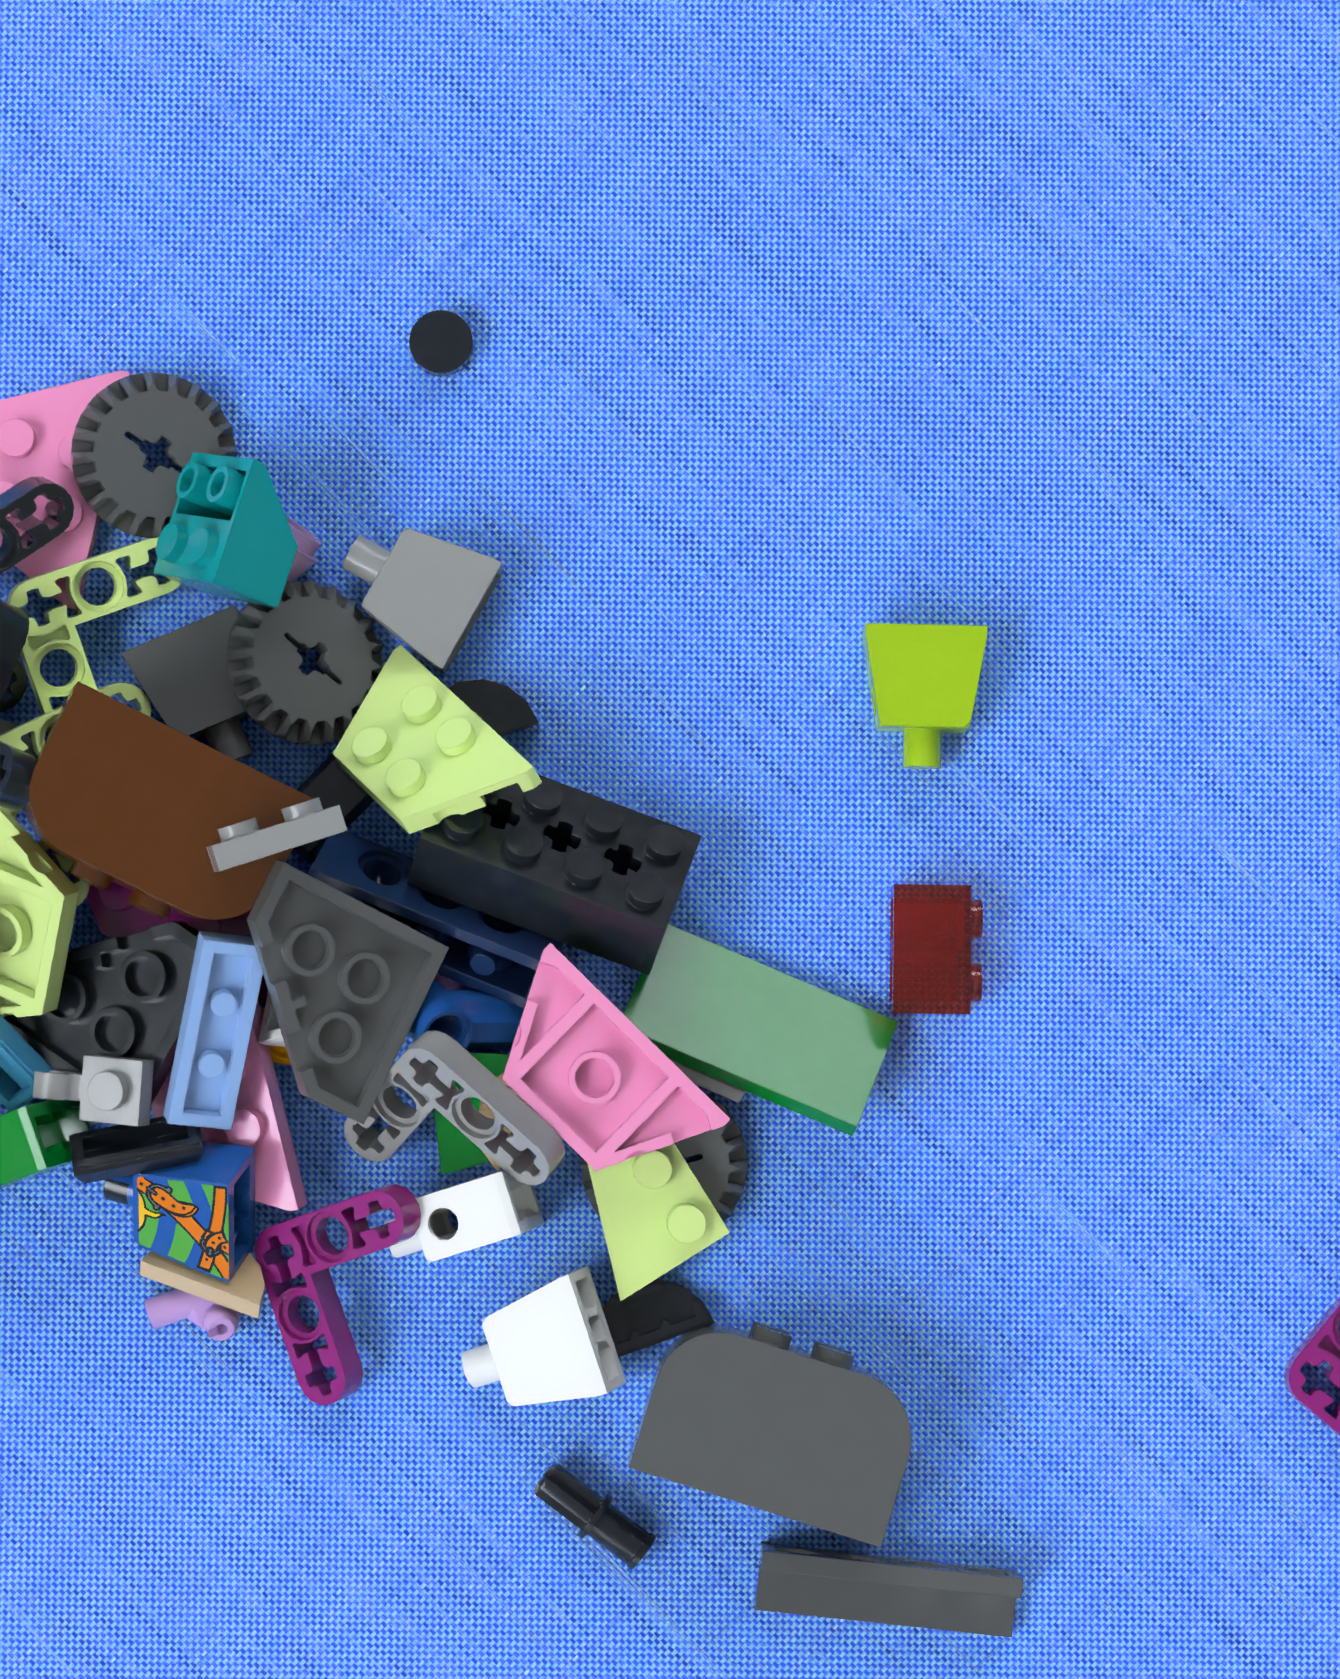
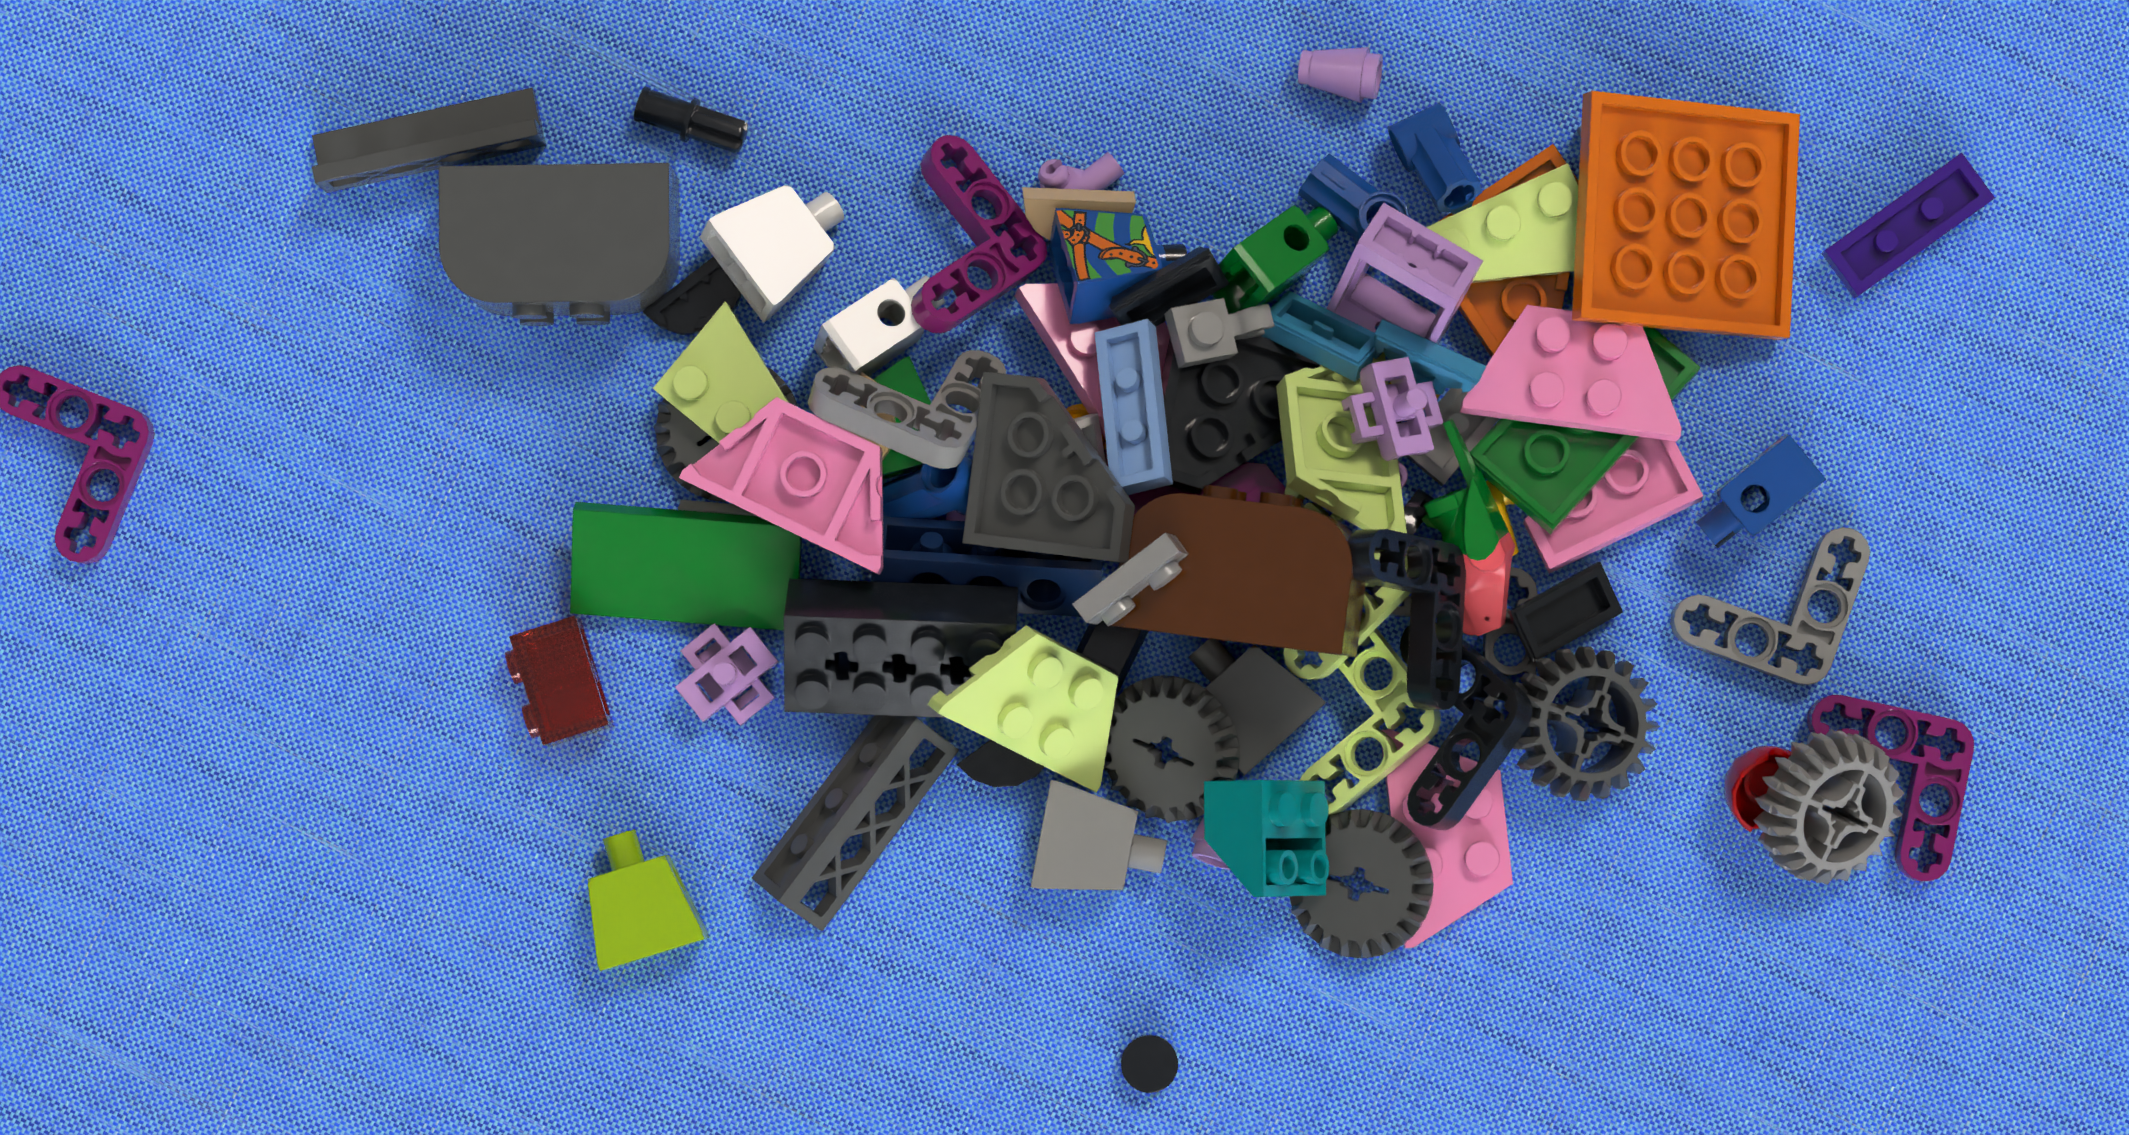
camera: 170 degrees right, 0 degrees up
none -> lavender piece [675,623,779,726]
none -> dark grey fence [752,715,959,931]

